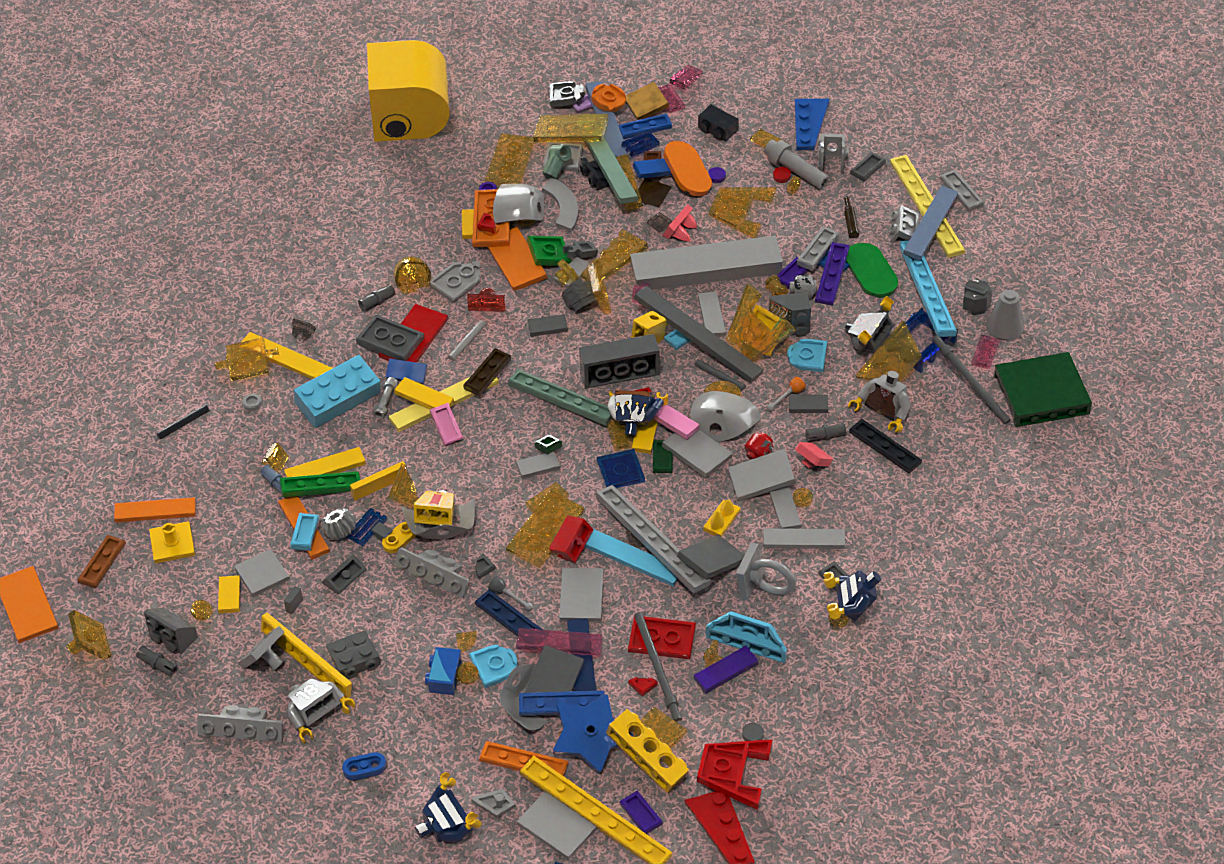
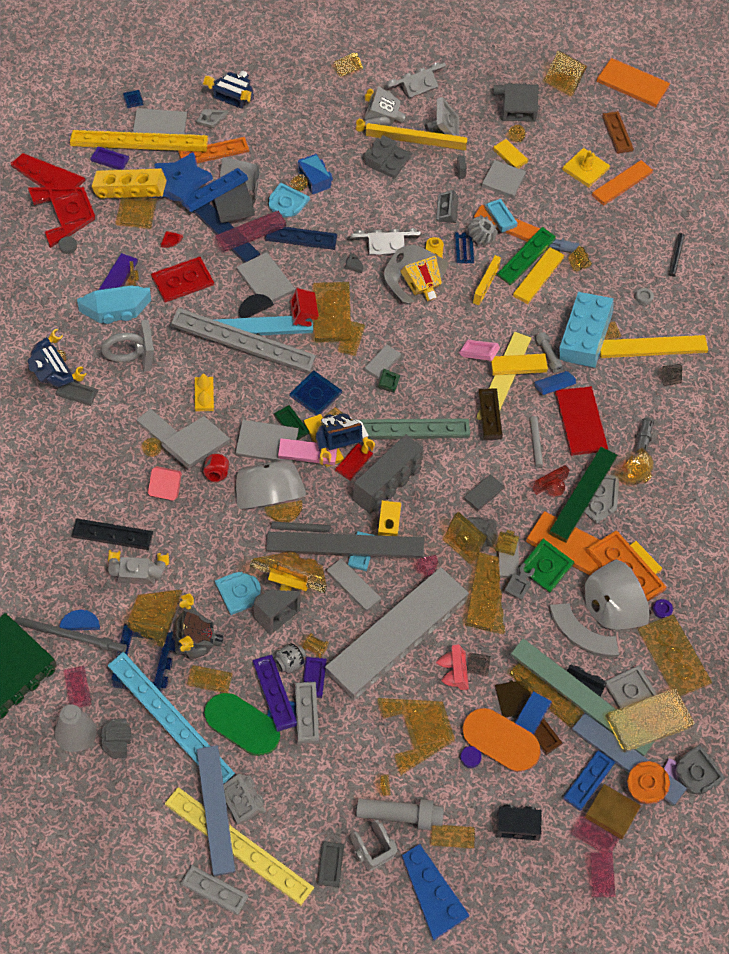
camera: 140 degrees right, 10 degrees up
clear yellow plate [214,337,280,381] -> none
blue plate [342,752,386,780] -> none
dark grey tile [356,315,425,361] -> none
dark grey piece [371,522,393,540] -> none
clear yellow tile [388,463,418,508] -> none
clear yellow tile [456,631,477,653] -> none
red tile [477,213,496,233] -> none
hinge [488,576,533,611] -> none
sand green piece [542,145,572,179] -> none
clear blue tile [621,131,660,157] -> none
dark grey bar [634,612,682,722] -> none
dark grey tile [677,535,745,580] -> none
light grey tile [763,528,845,549] -> none
hinge [767,376,806,411] -> none
red tile [773,167,791,183] -> none
dark grey tile [789,395,828,413] -> none
dark grey pin [805,423,847,442] -> none
dark brown axle [844,196,859,238] -> none
none -> blue tile [60,609,100,630]
none -> clear yellow tile [188,665,233,693]
none -> black tile [239,294,274,318]
none -> clear yellow panel [334,53,363,77]
none -> dark green tile [549,447,618,543]

